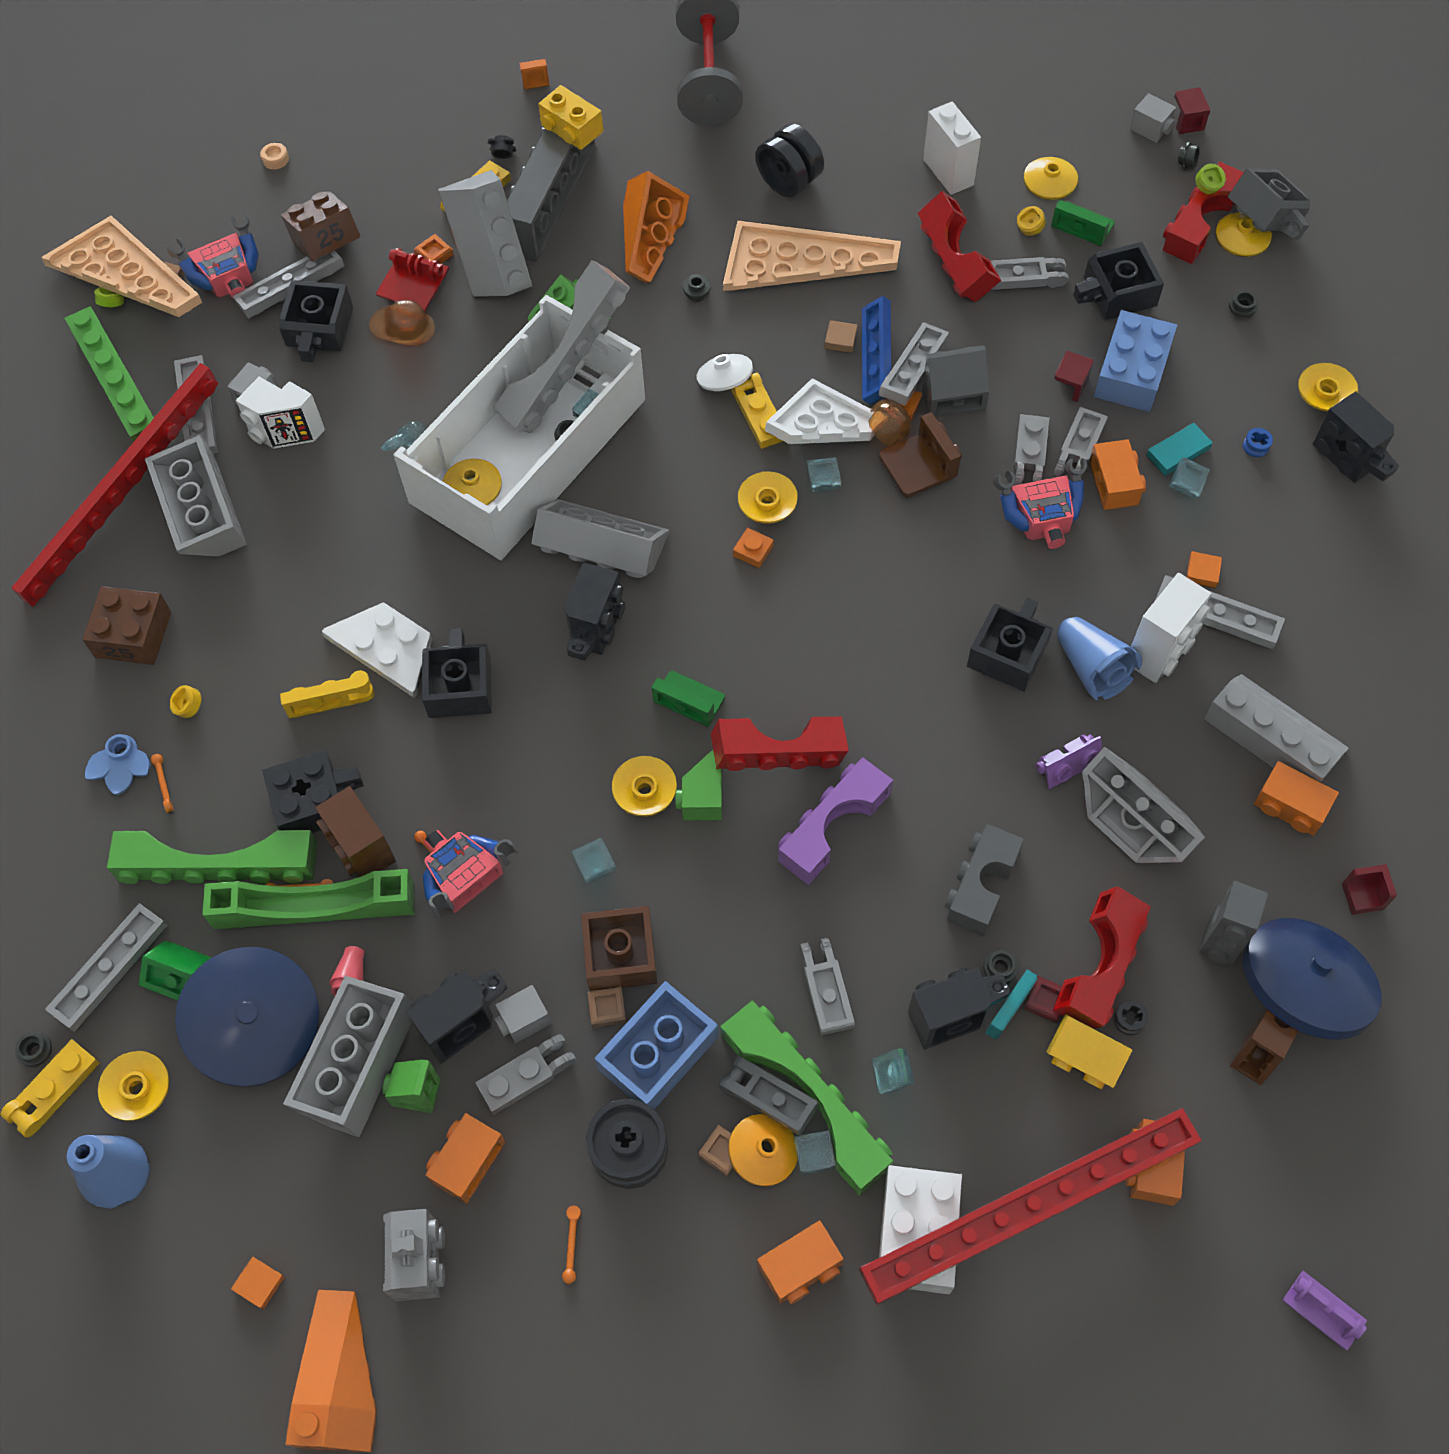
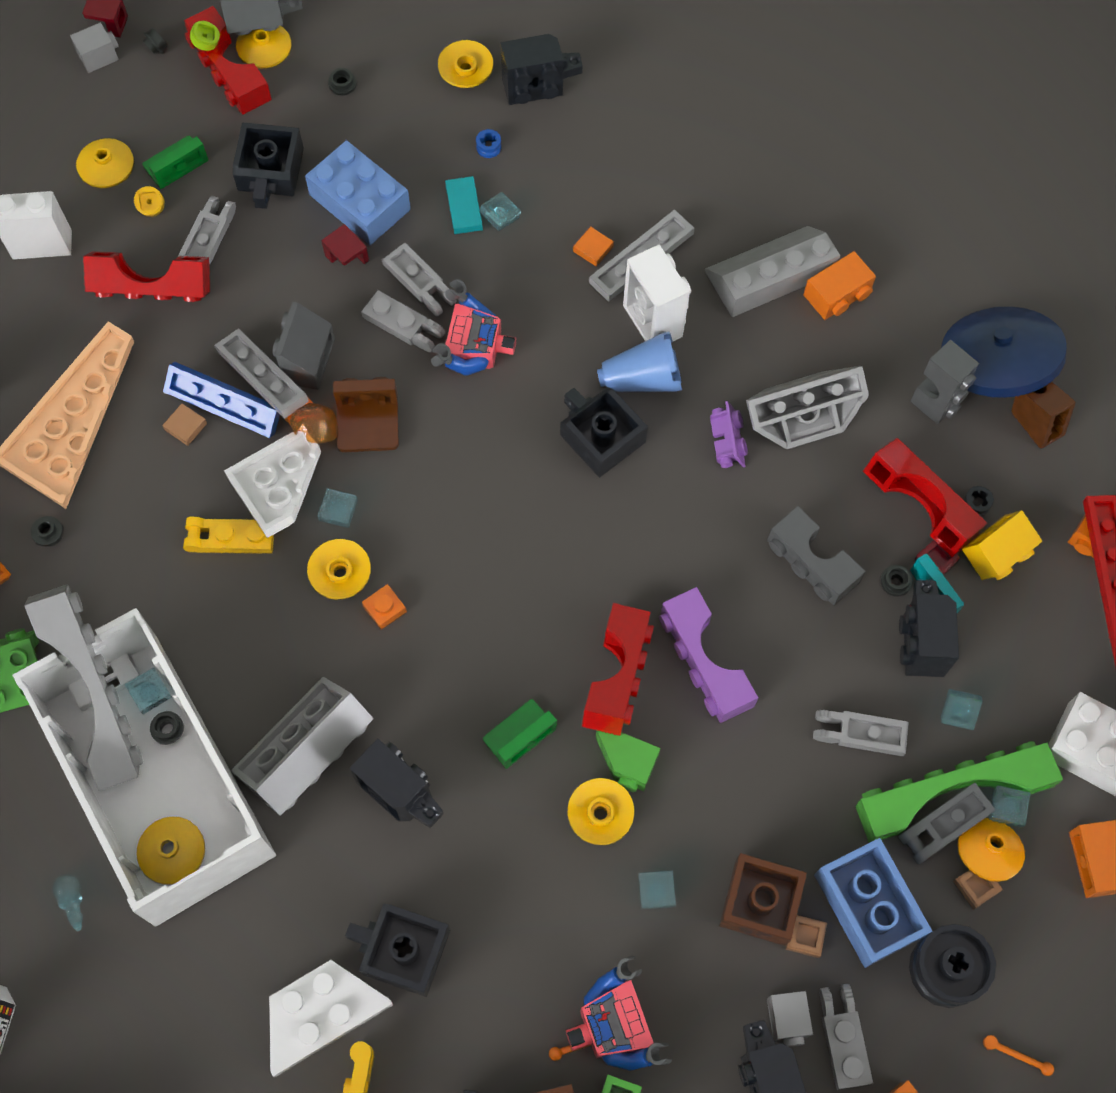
camera: 70 degrees left, 5 degrees up
white dish [697,354,753,391] -> none
orange brick [1089,439,1146,510] -> none
dark red panel [1342,864,1397,915] -> none

